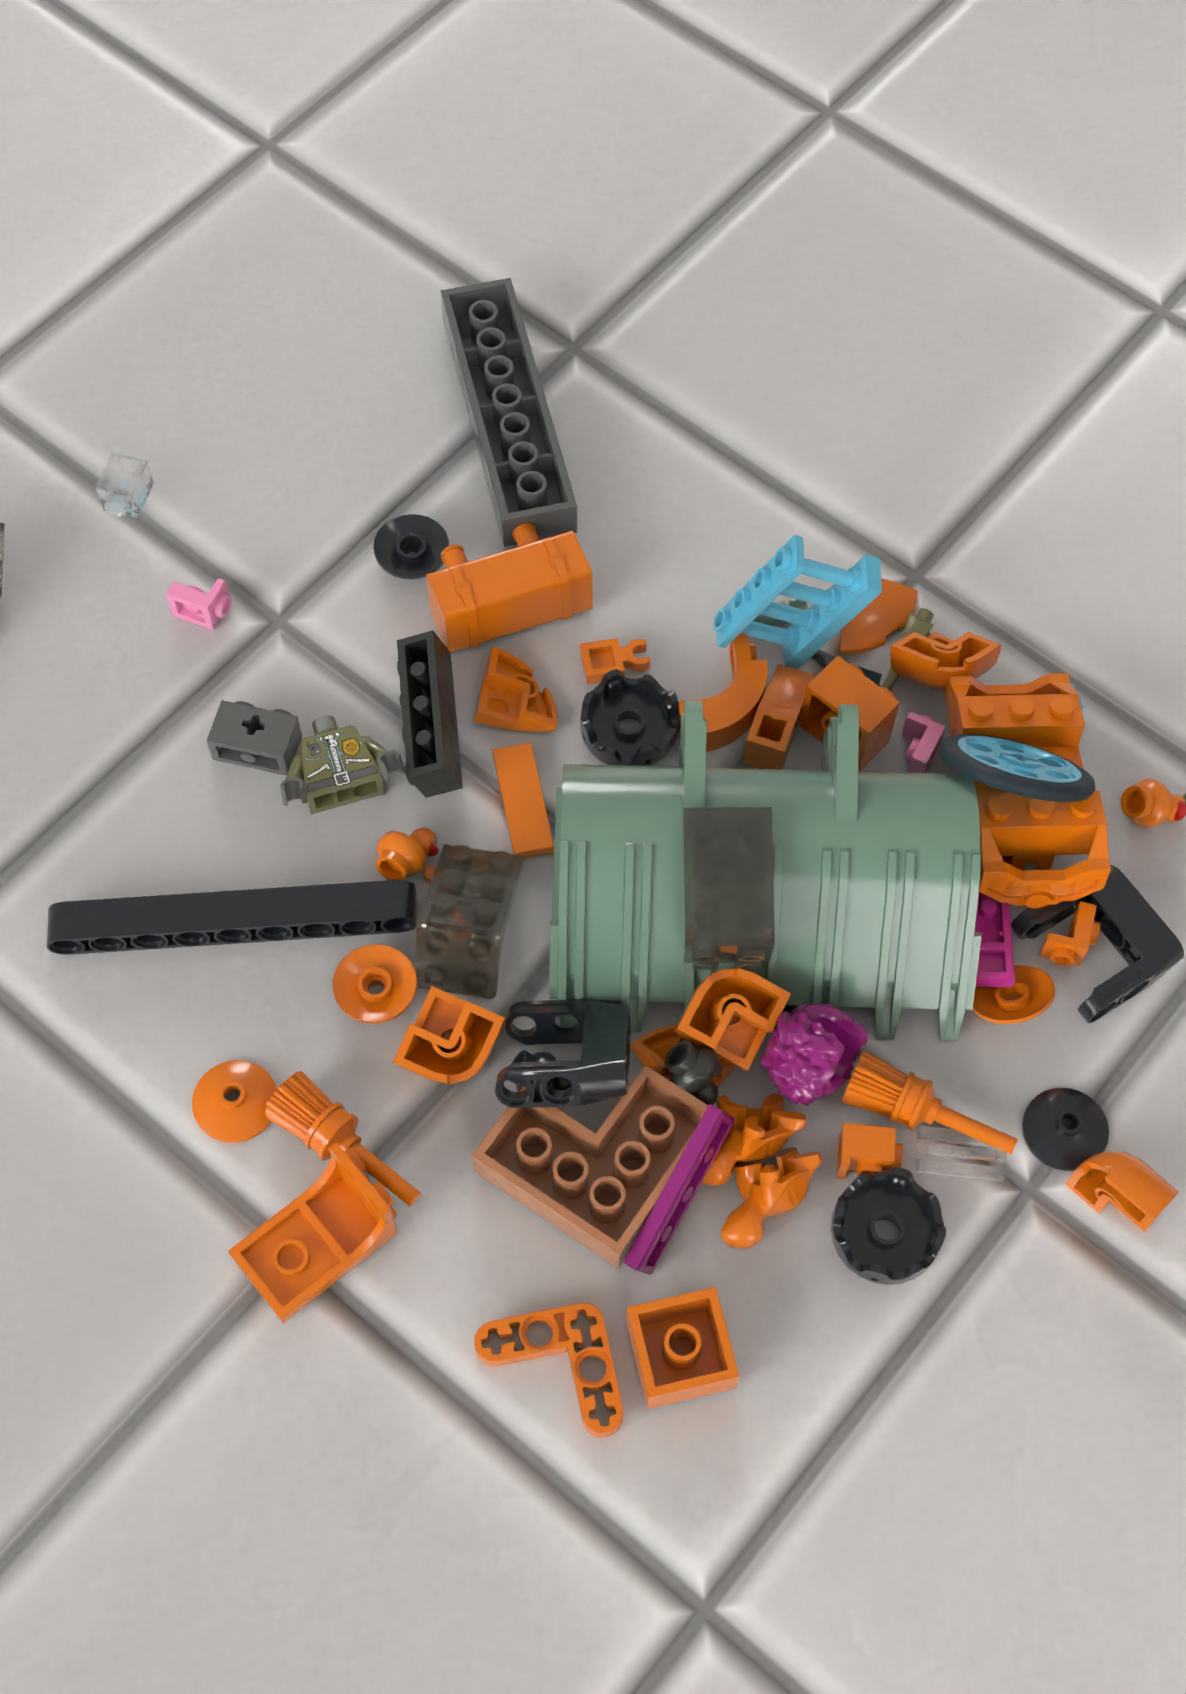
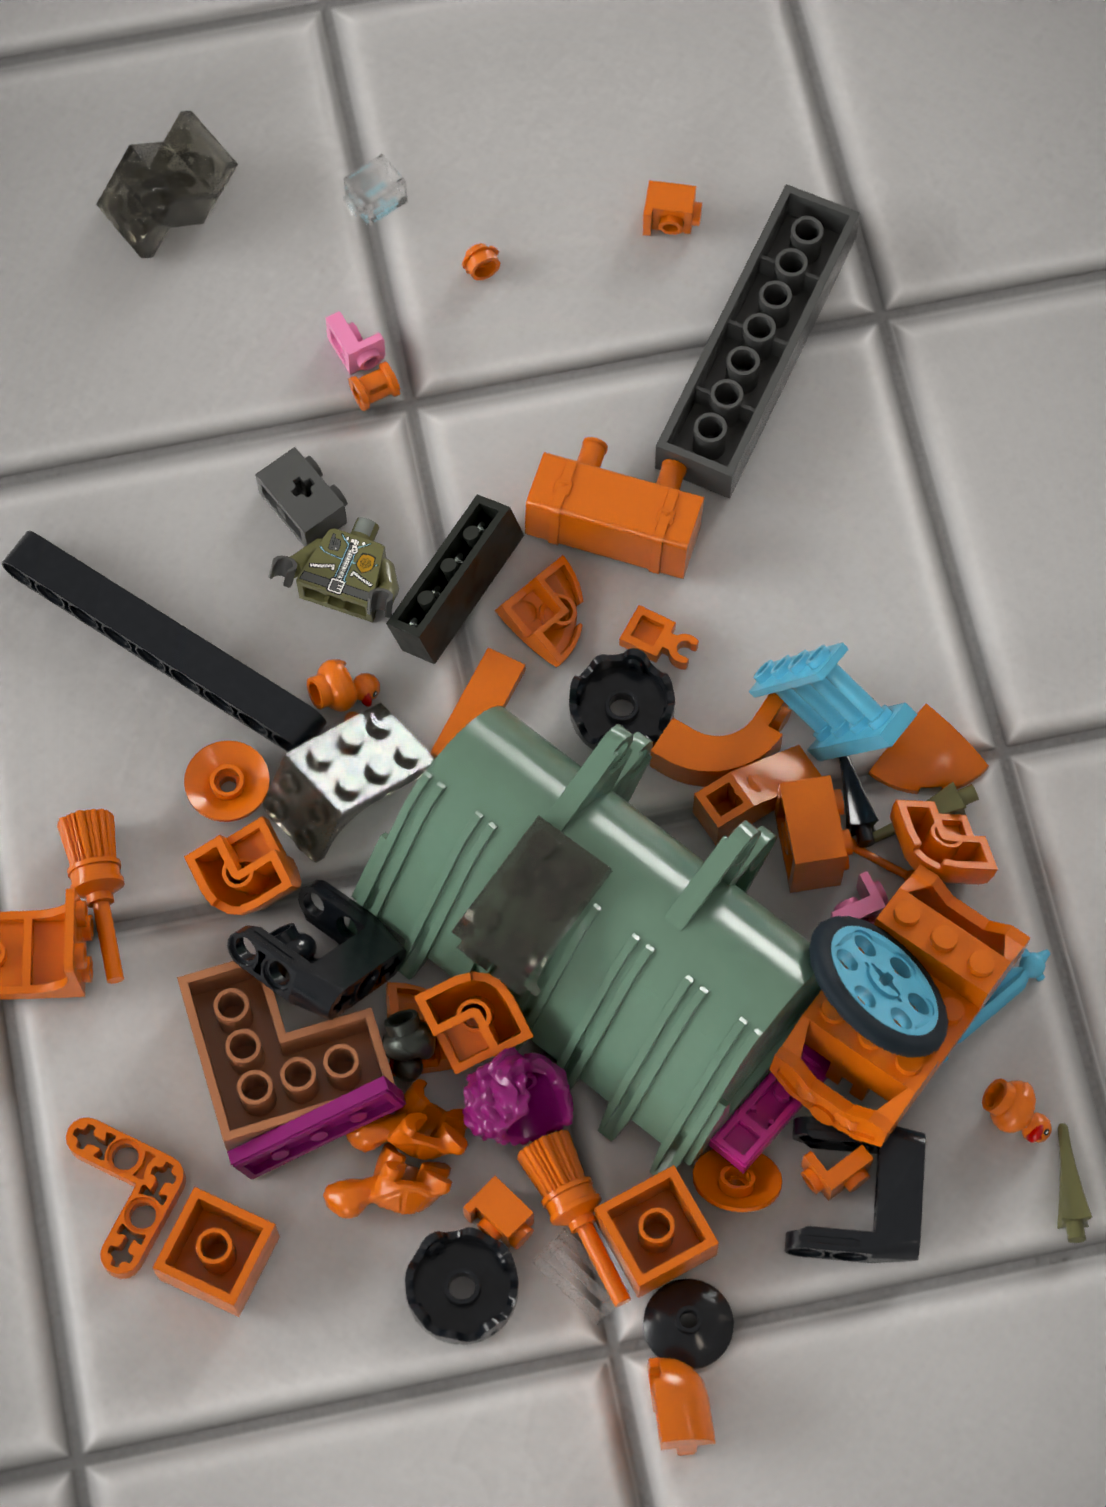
camera: 40 degrees right, 5 degrees up
orange dish [192,1060,277,1143] -> none
black dish [373,514,449,579] -> none
none -> orange bush [348,361,401,411]
none -> orange plate [462,243,500,280]
none -> orange brick [595,1165,719,1298]
none -> orange brick [643,180,703,236]
none -> orange hinge [851,837,915,882]

